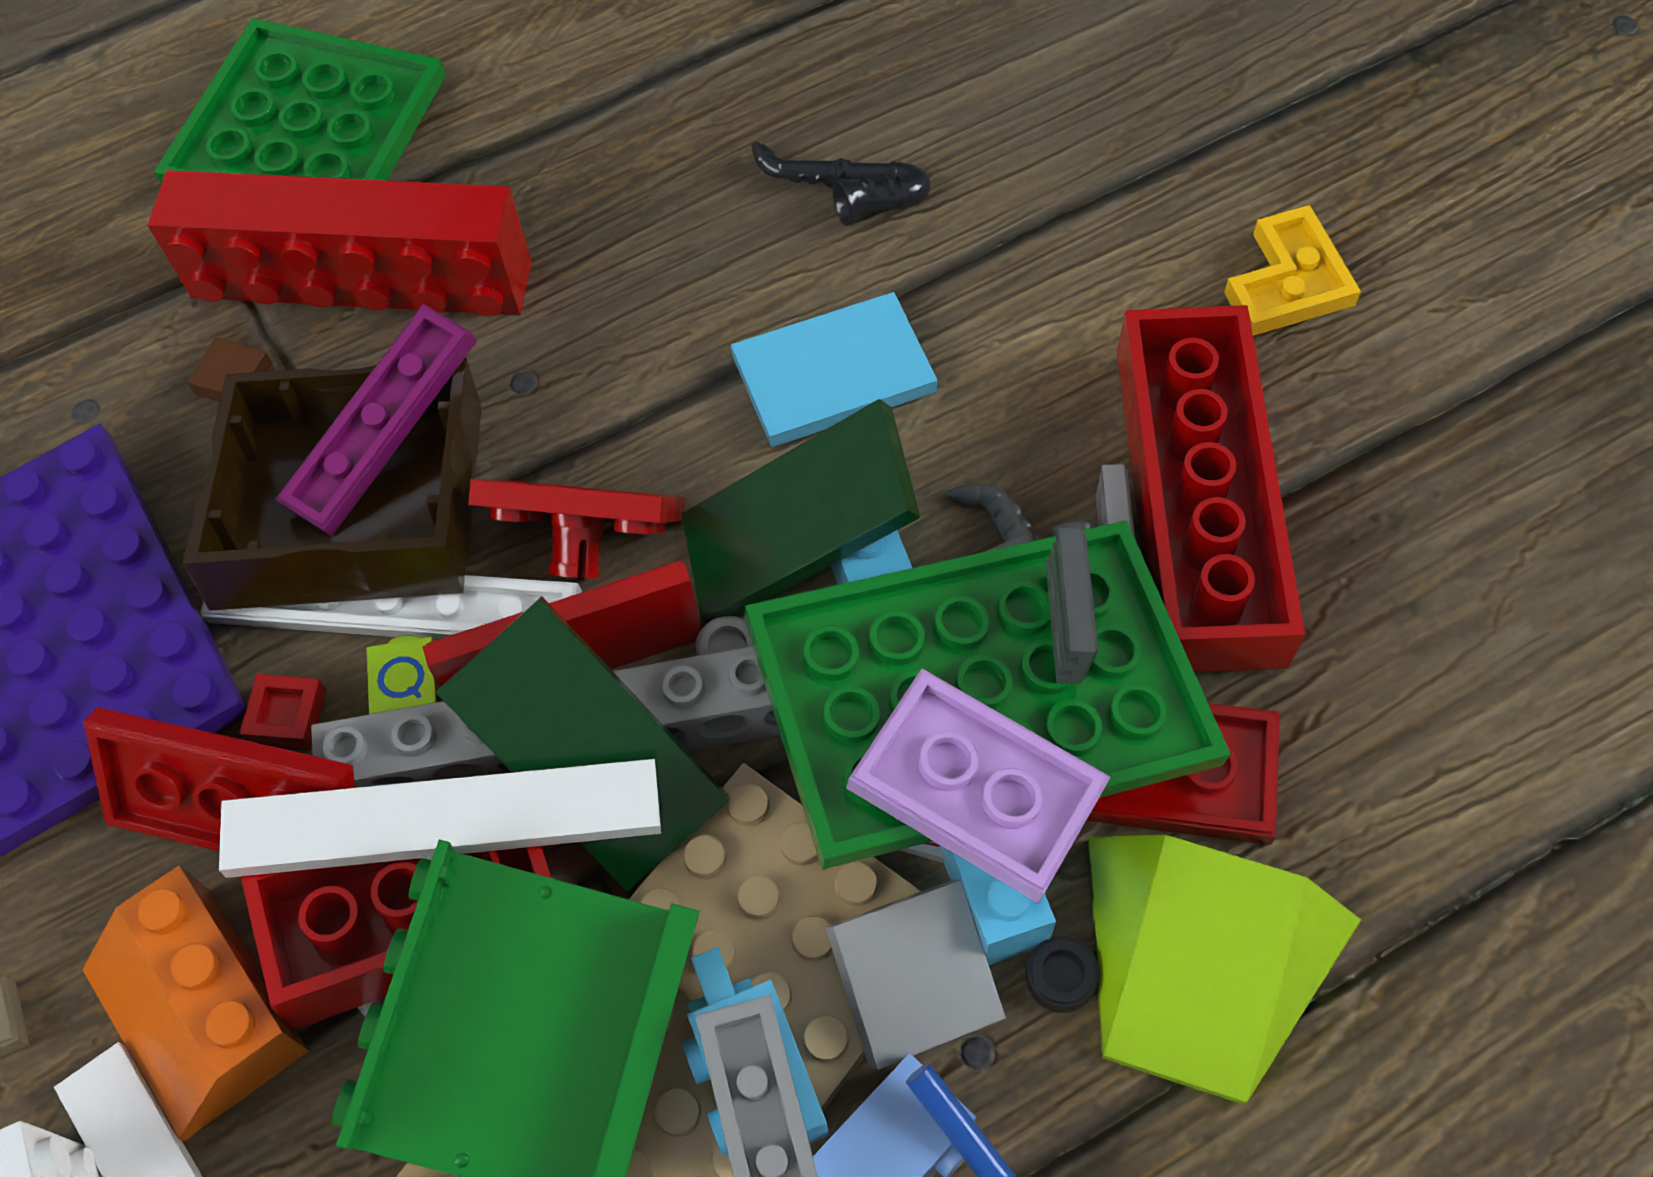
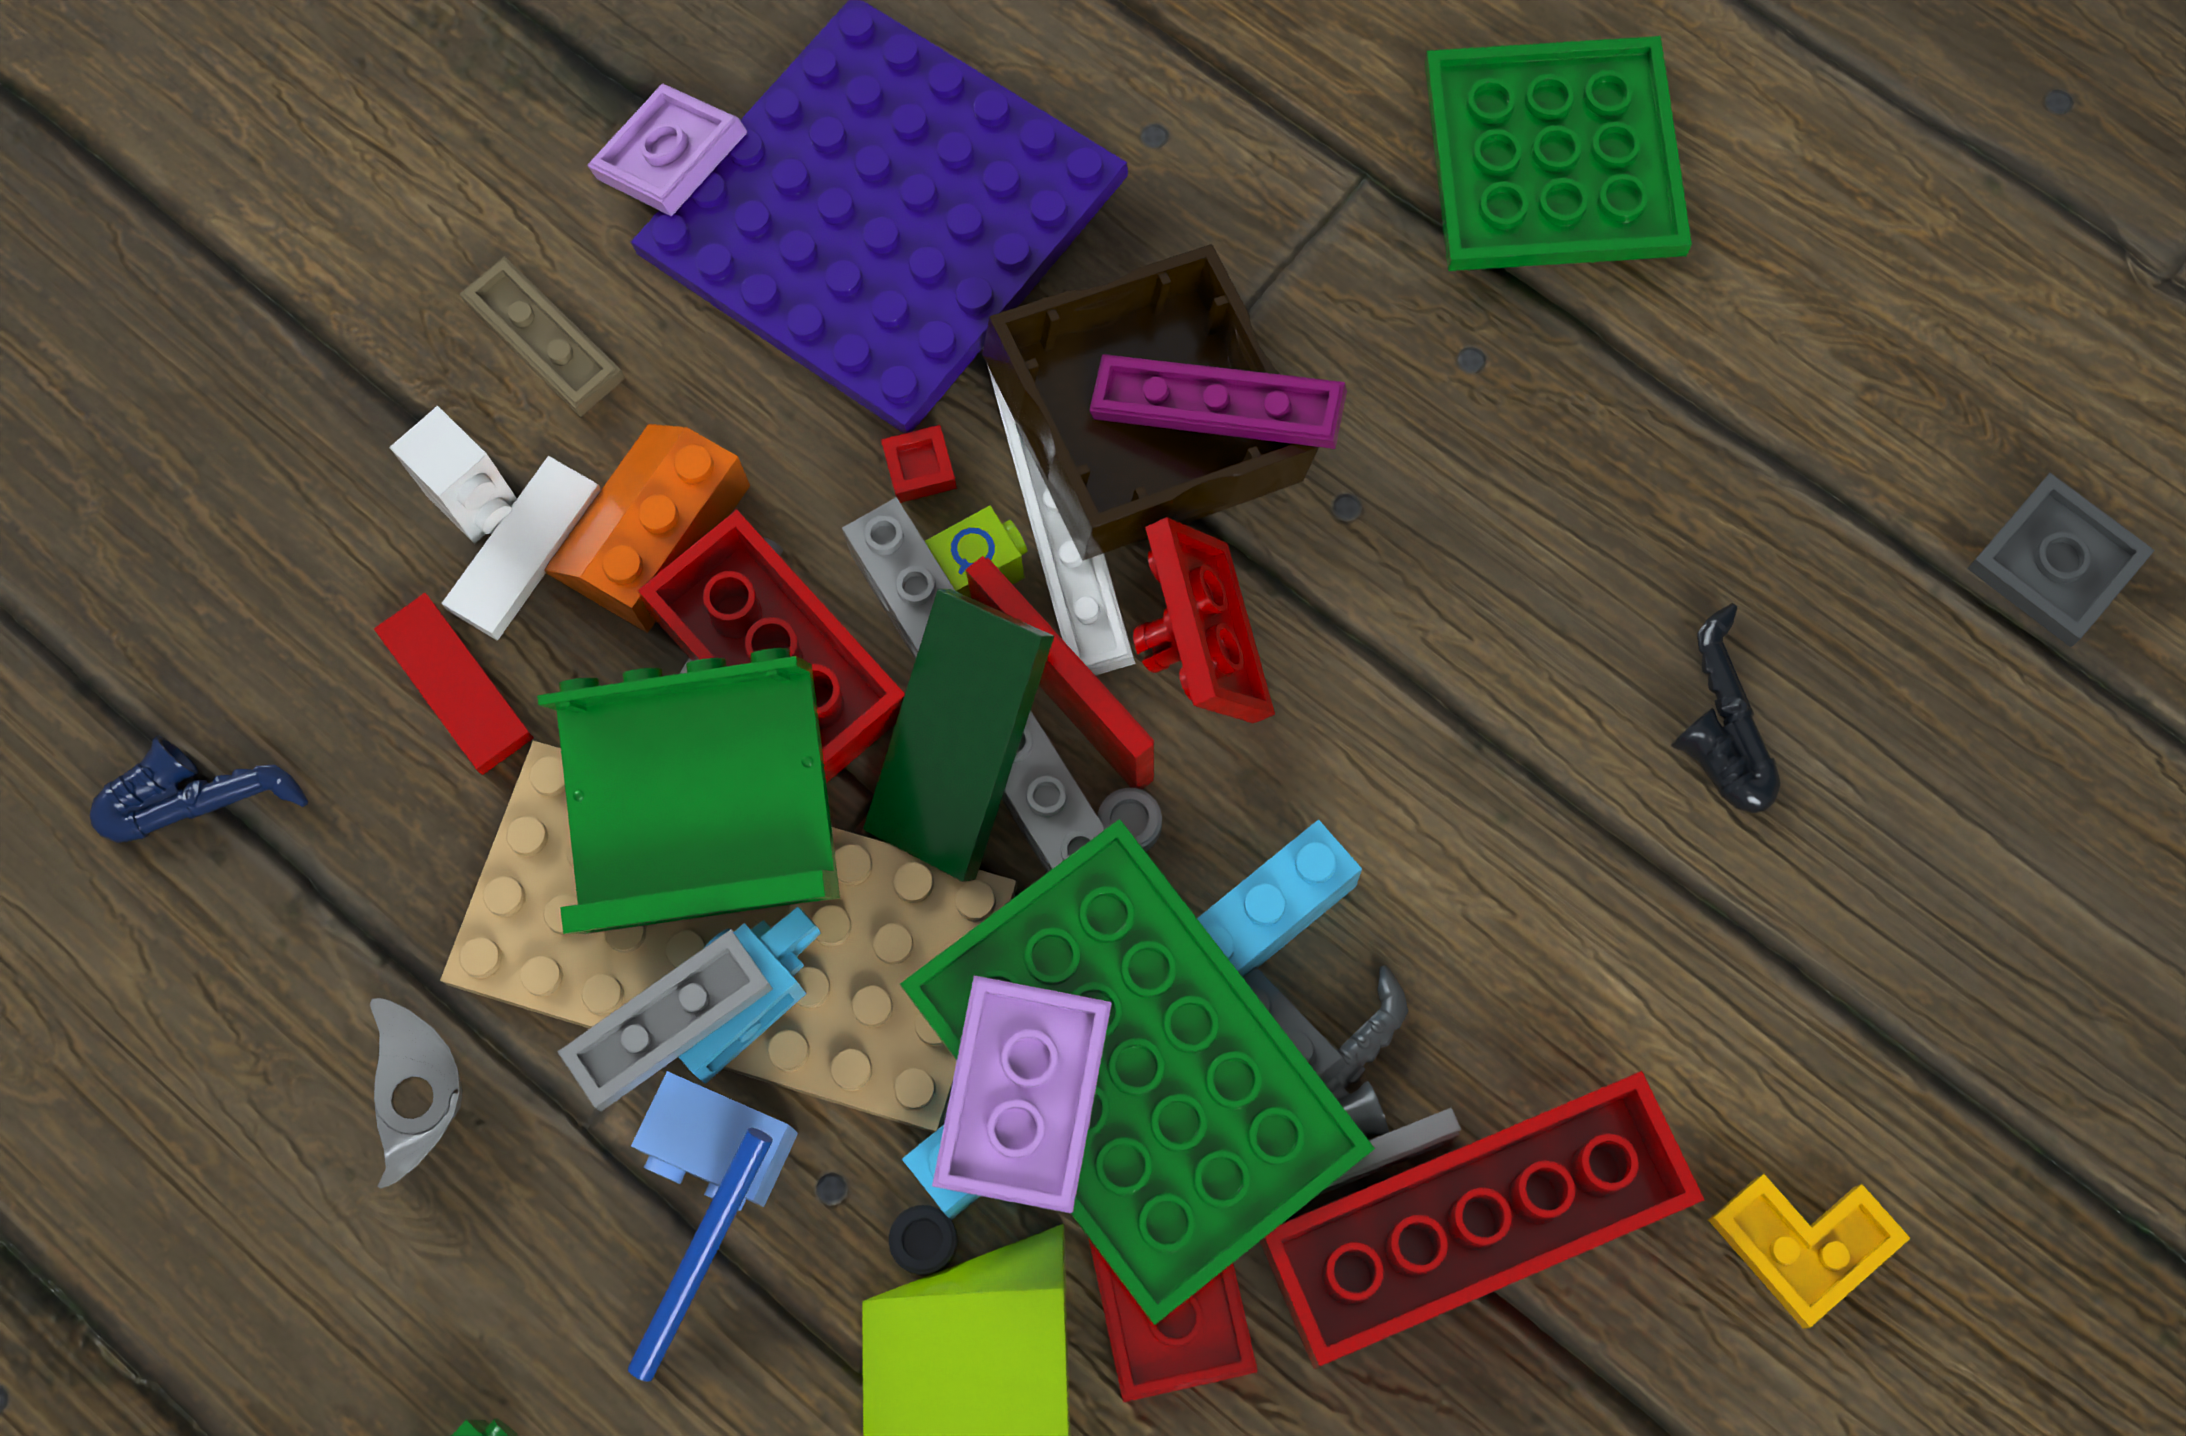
camera: 70 degrees right, 10 degrees up
red tile [83,707,355,851] -> none
red brick [147,170,532,316] -> none
reddish brown tile [187,337,273,402] -> none
white tile [219,759,661,878] -> none
dark green tile [681,399,921,624] -> none
medium azure tile [731,292,938,448] -> none
light grey tile [825,880,1006,1070] -> none
dark grey tile [1045,528,1098,684] -> none

